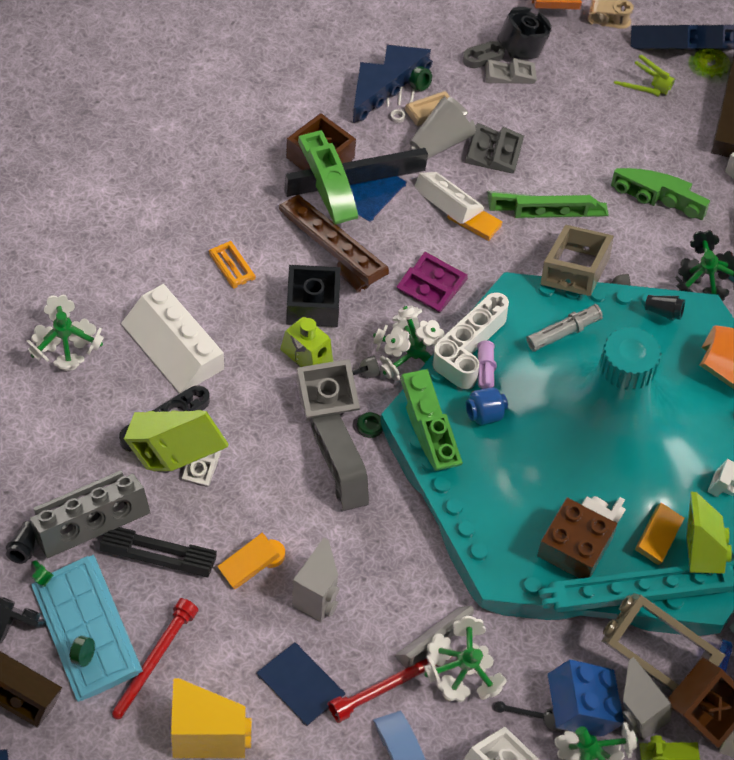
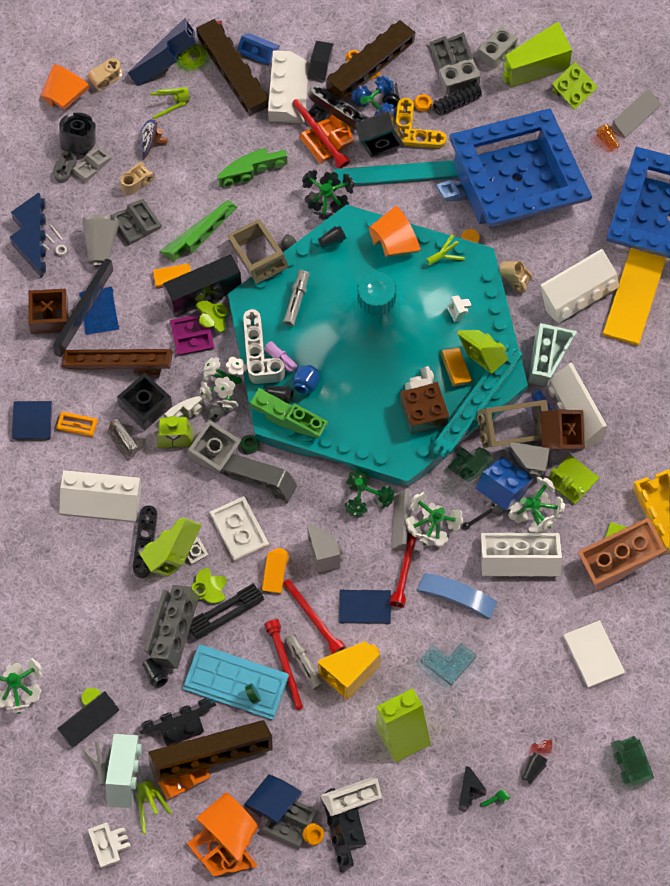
camera: 40 degrees left, 10 degrees up
white plant [27,295,104,371] -> none
green hand [31,560,54,587] -> none
bright green slope [298,130,358,225] -> none
tan tile [405,91,450,126] -> none
dark green tile [409,66,432,91] -> none
white slope [415,172,484,224] -> none
none -> dark blue slope [12,401,52,439]
none -> clear smoke tile [107,419,146,461]
none -> tan piece [120,162,155,195]
none -> shield [142,119,168,159]
none -> black brick [163,254,242,317]
none -> white slope [164,396,203,418]
none -> lime plate [191,568,227,604]
none -> lime plate [196,301,228,333]
none -> white tile [209,496,269,562]
none -> black cone [265,386,294,404]
none -> red piece [284,579,346,654]
none -> light grey pin [284,633,324,690]
none -> dark green plant [344,469,395,517]
none -> clear green hinge [448,447,494,482]

